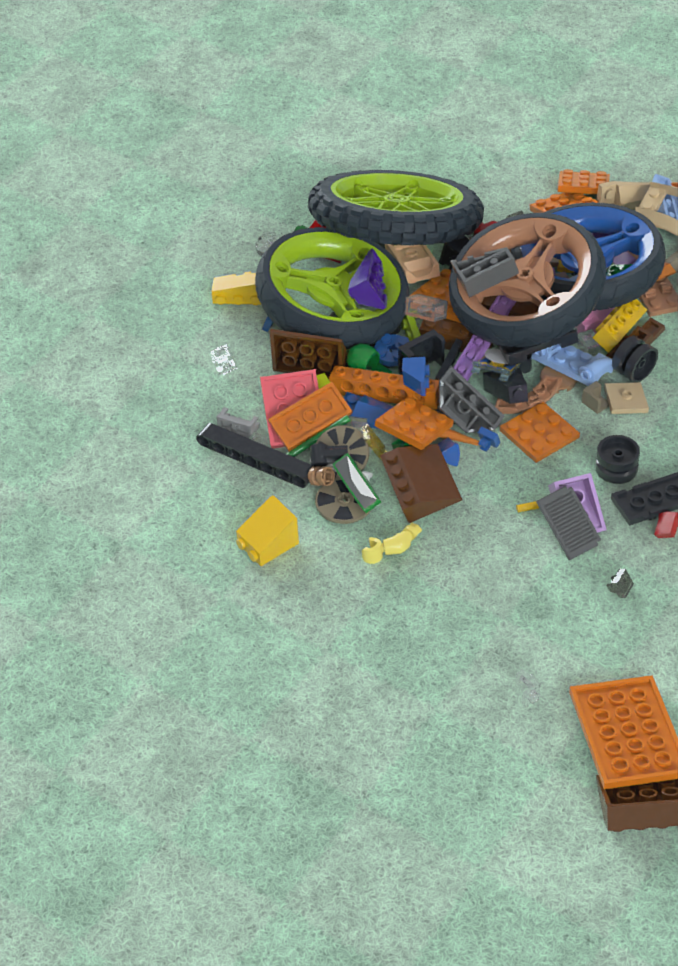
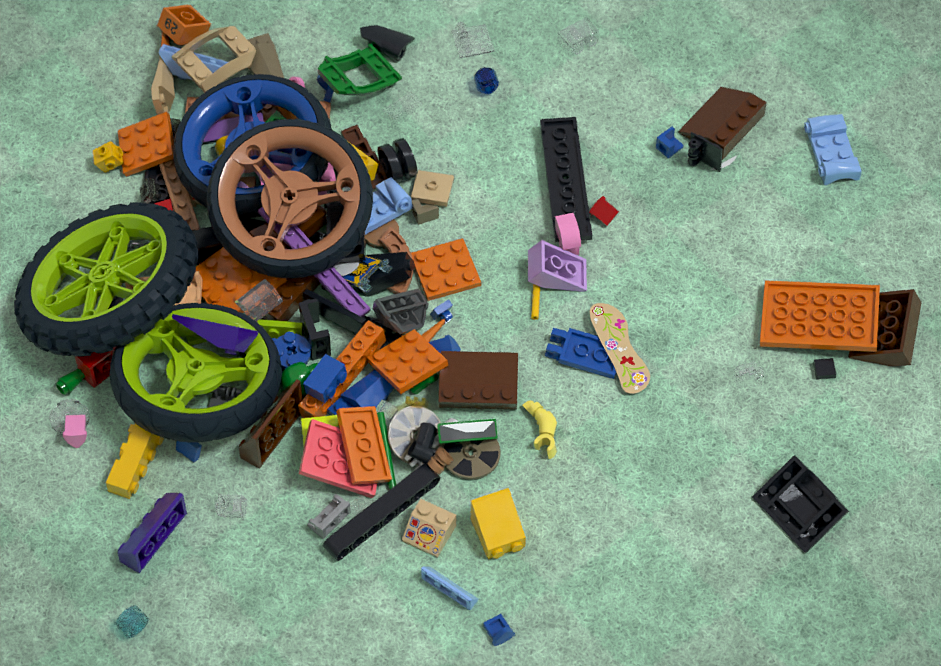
camera: 75 degrees left, 10 degrees up
blue slope [402,357,430,396] -> none
dark grey wedge [451,247,519,298] -> none
dark grey window [536,486,601,561] -> none
orange plate [558,169,610,194] -> none
black wheel [596,435,640,484] -> none
clear smoke tile [606,569,634,598] -> none
none -> bright pink tile [63,415,87,448]
none -> yellow brick [93,141,123,173]
none -> clear light blue wheel [116,605,149,638]
none -> dark purple slope [118,493,187,573]
none -> blue brick [303,354,347,403]
none -> tan slope [402,499,456,558]
none -> light blue slope [421,566,478,610]
none -> blue tile [483,613,515,646]
none -> blue tile [545,328,616,379]
none -> bright pink brick [555,213,581,255]
none -> tan sticker [590,303,650,393]
none -> black slope [752,455,849,553]
none -> black tile [813,358,836,380]

